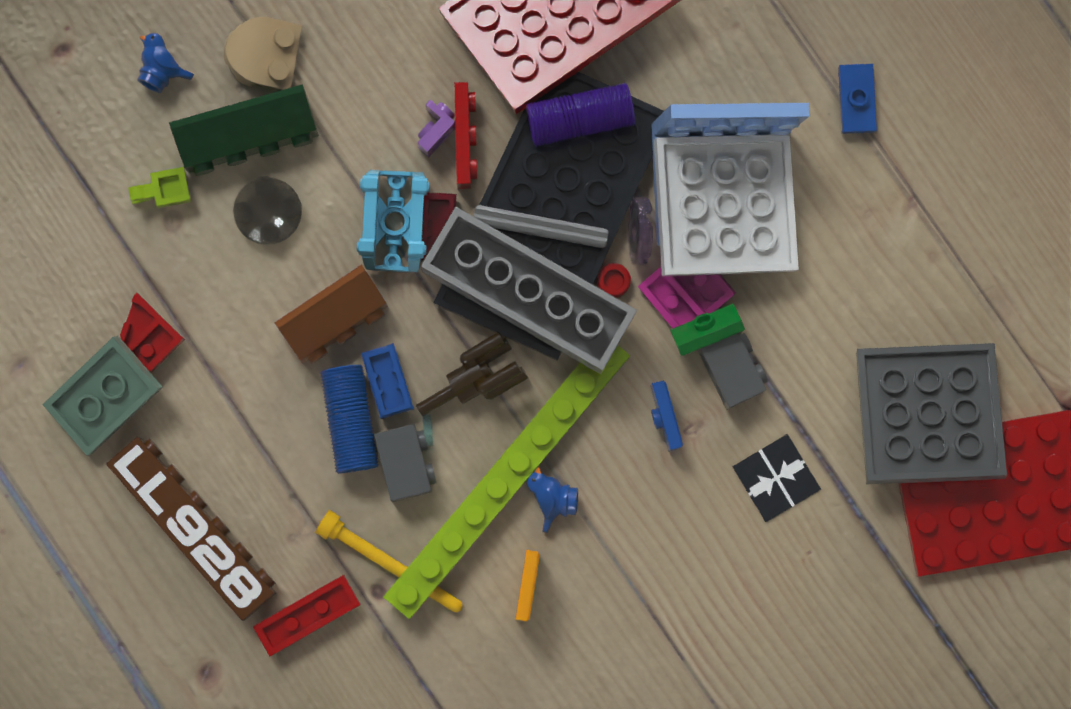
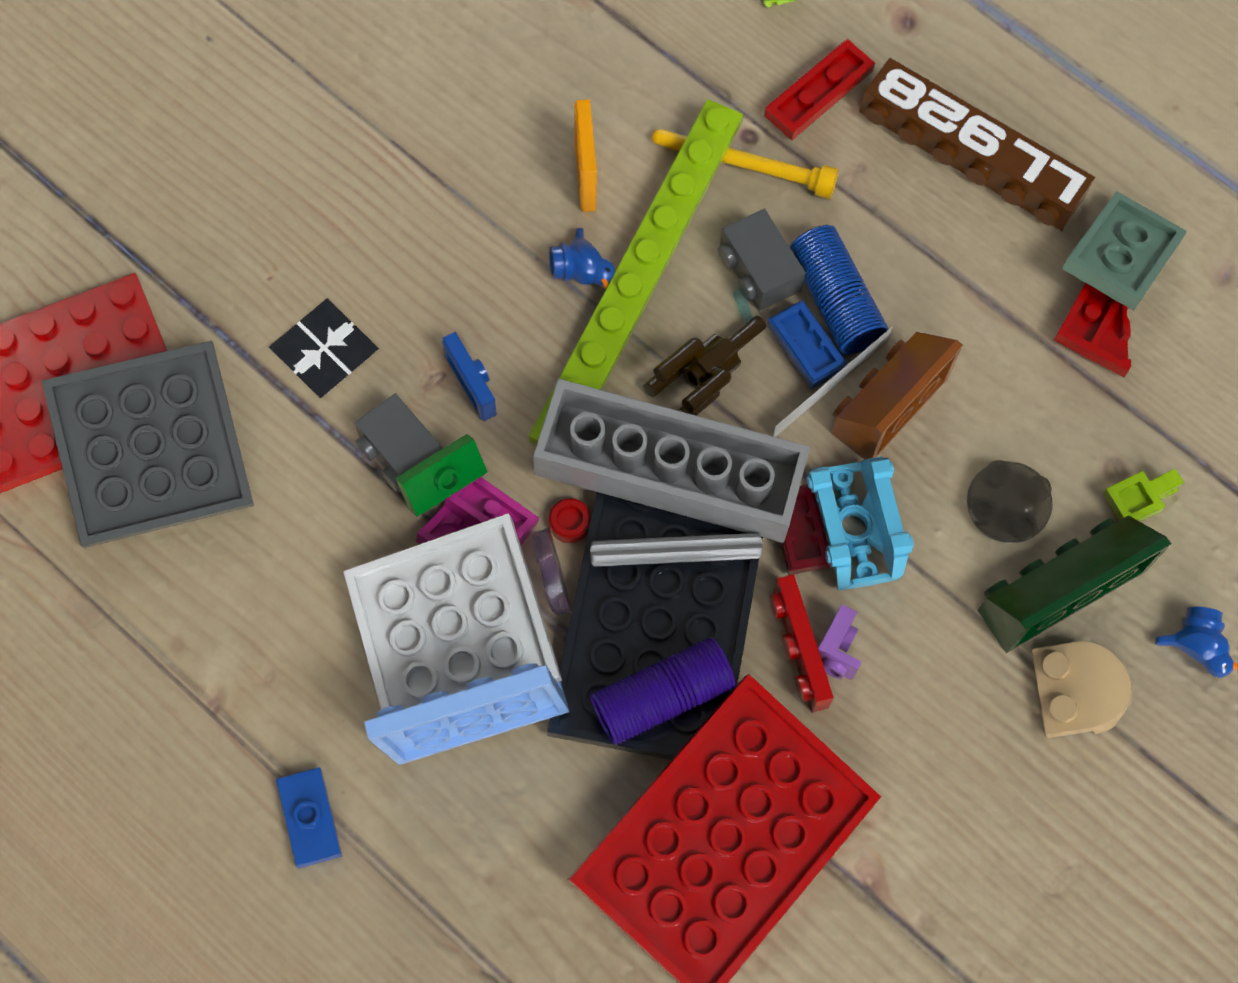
camera: 170 degrees right, 15 degrees down
none -> white sticker [773,327,892,437]

